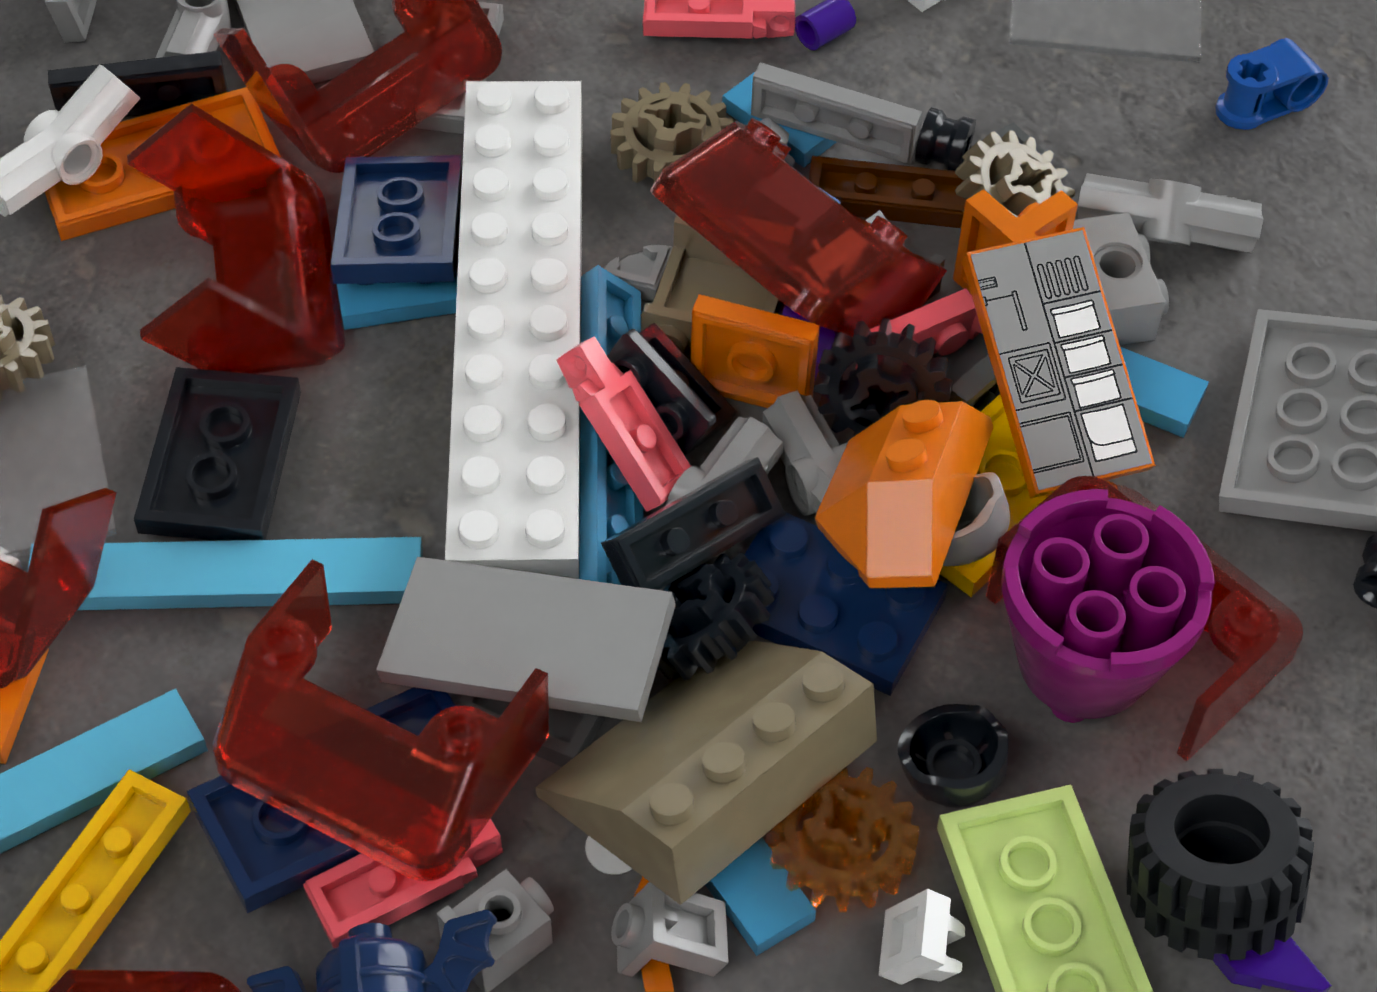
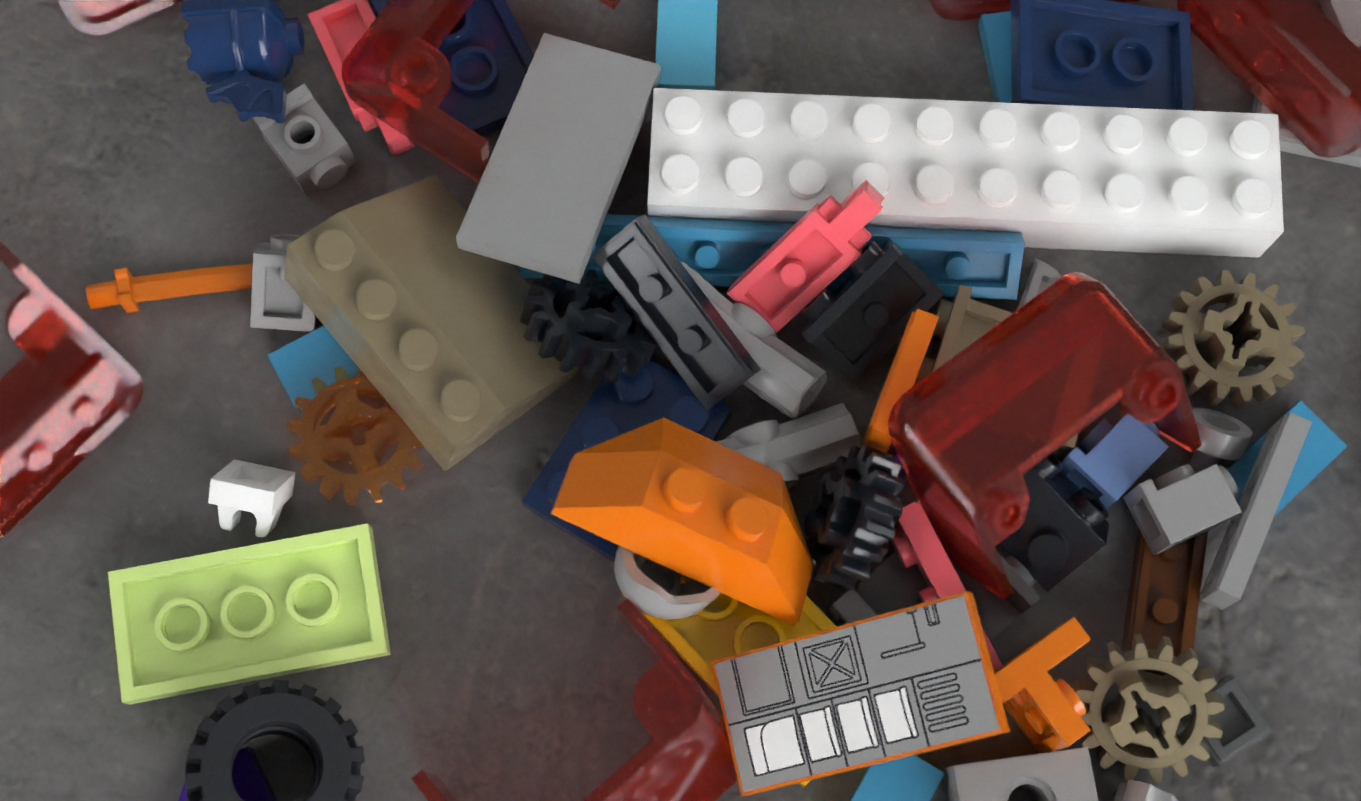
camera: 95 degrees right, 20 degrees up
black helmet [898,704,1009,808] -> none
black wheel [915,107,976,171] -> none
magenta cone [1001,489,1215,723] -> none
none -> light grey brick [1123,464,1242,556]

